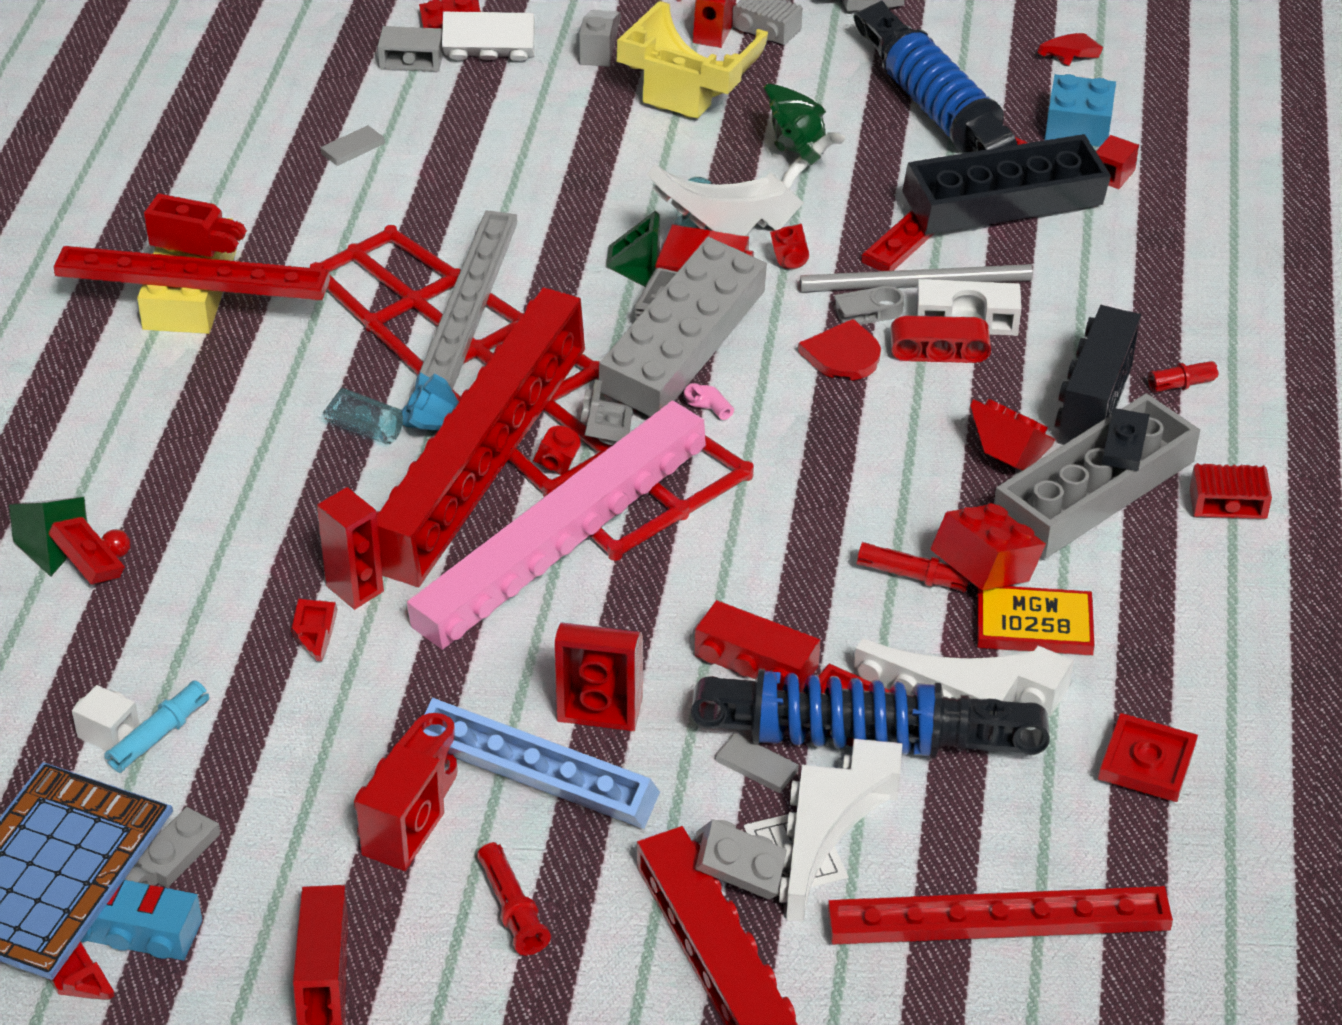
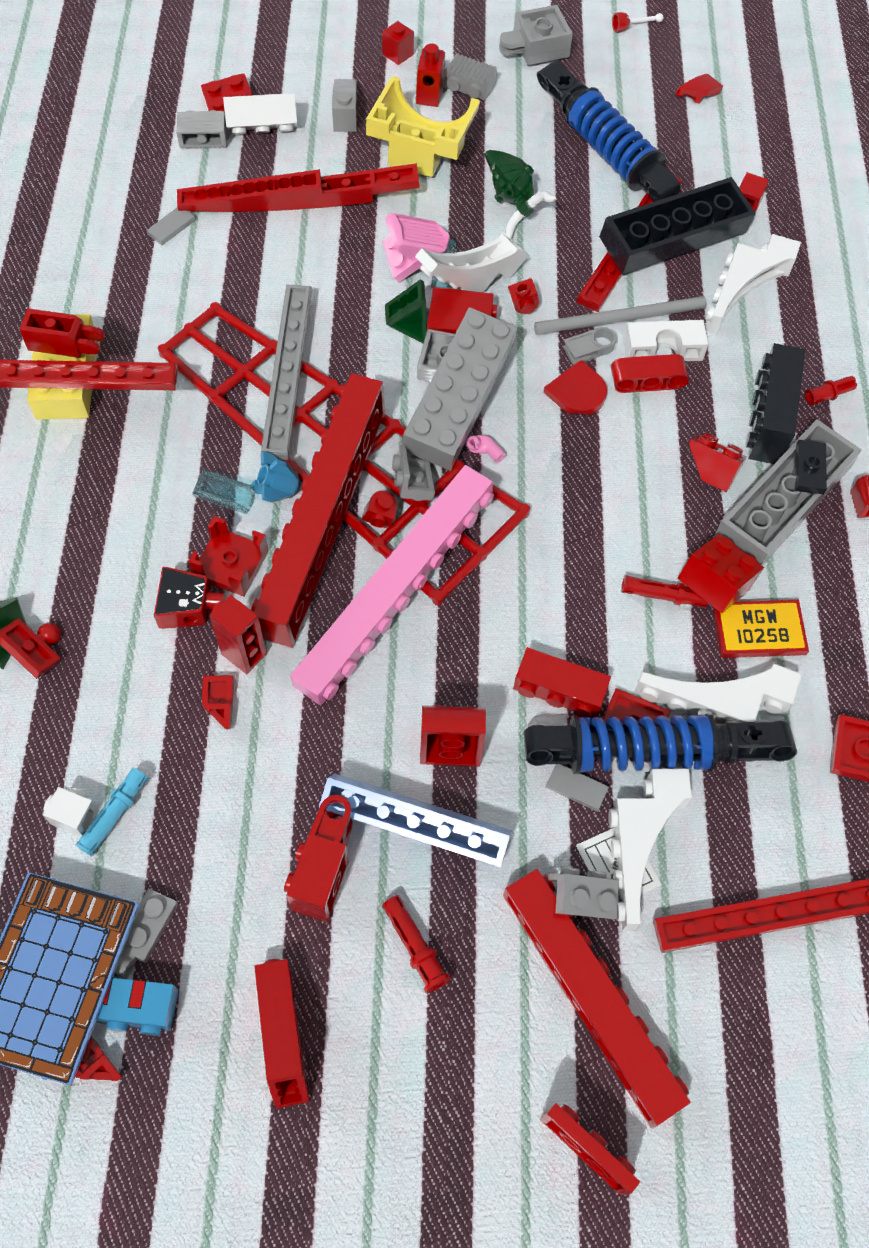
camera: 10 degrees left, 20 degrees up
dark azure brick [1045,74,1116,147] -> none
none -> torso [154,567,225,629]
none -> red slope [177,163,420,212]
none -> red panel [188,516,269,597]
none -> bright pink piece [382,213,450,282]
none -> white arch [706,234,801,334]

